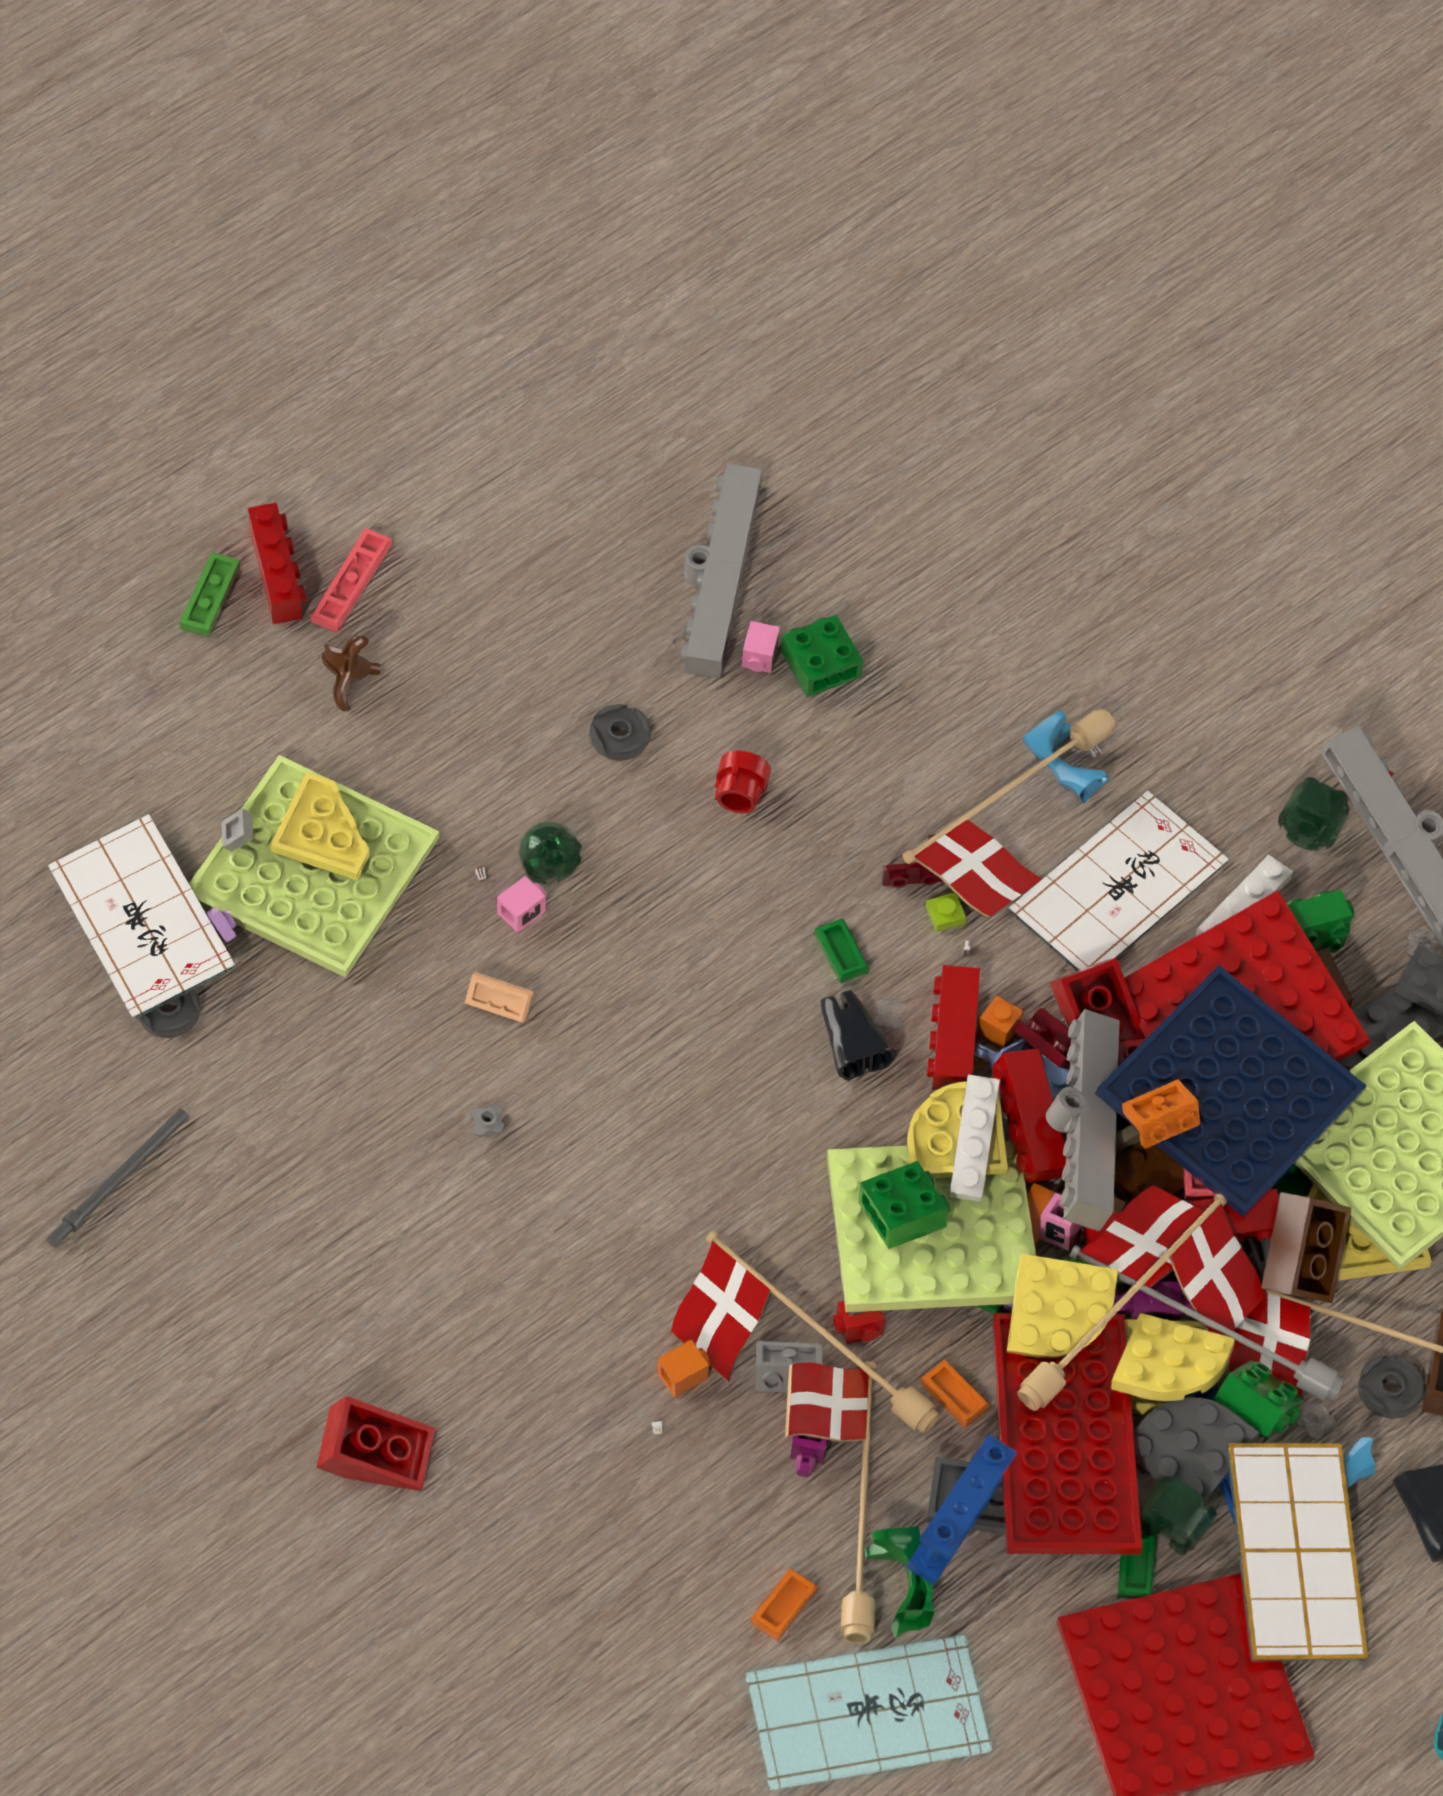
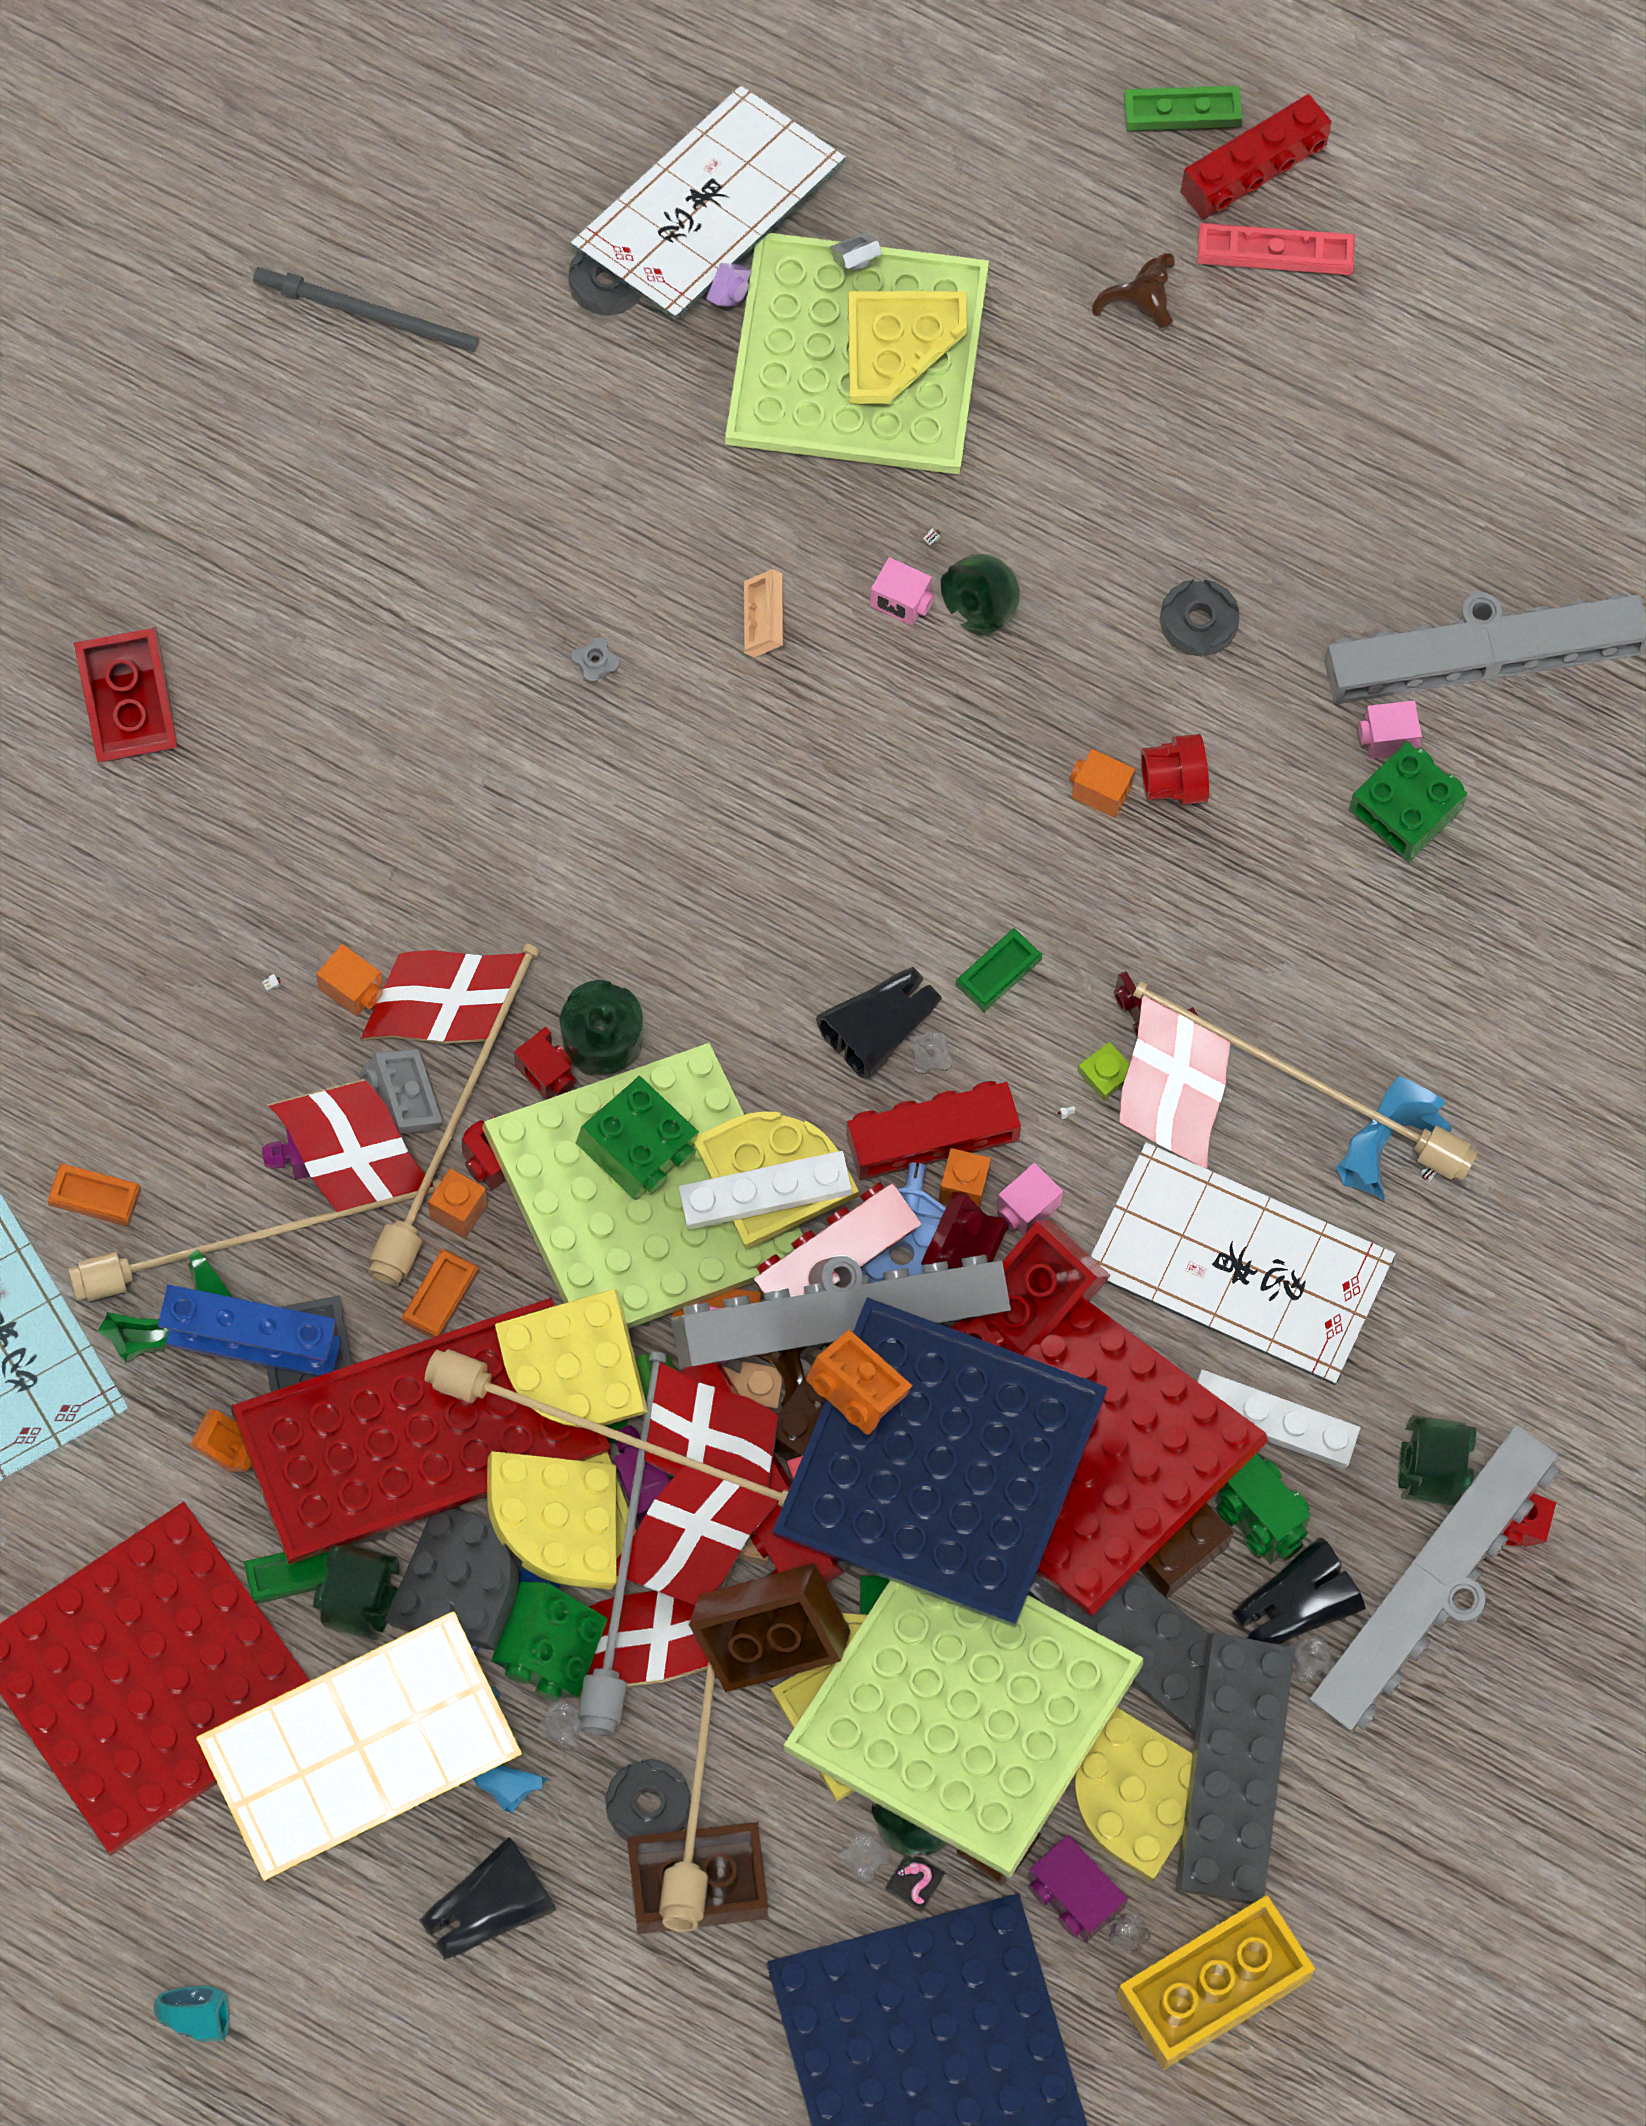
camera: 70 degrees right, 10 degrees up
none -> orange bracket [189,1409,252,1472]
none -> orange brick [428,1168,488,1239]
none -> red brick [514,1027,577,1100]
none -> clear green brick [560,980,643,1076]
none -> bright pink brick [996,1162,1063,1236]
none -> orange brick [1069,749,1135,818]
none -> black piece [1231,1537,1366,1645]

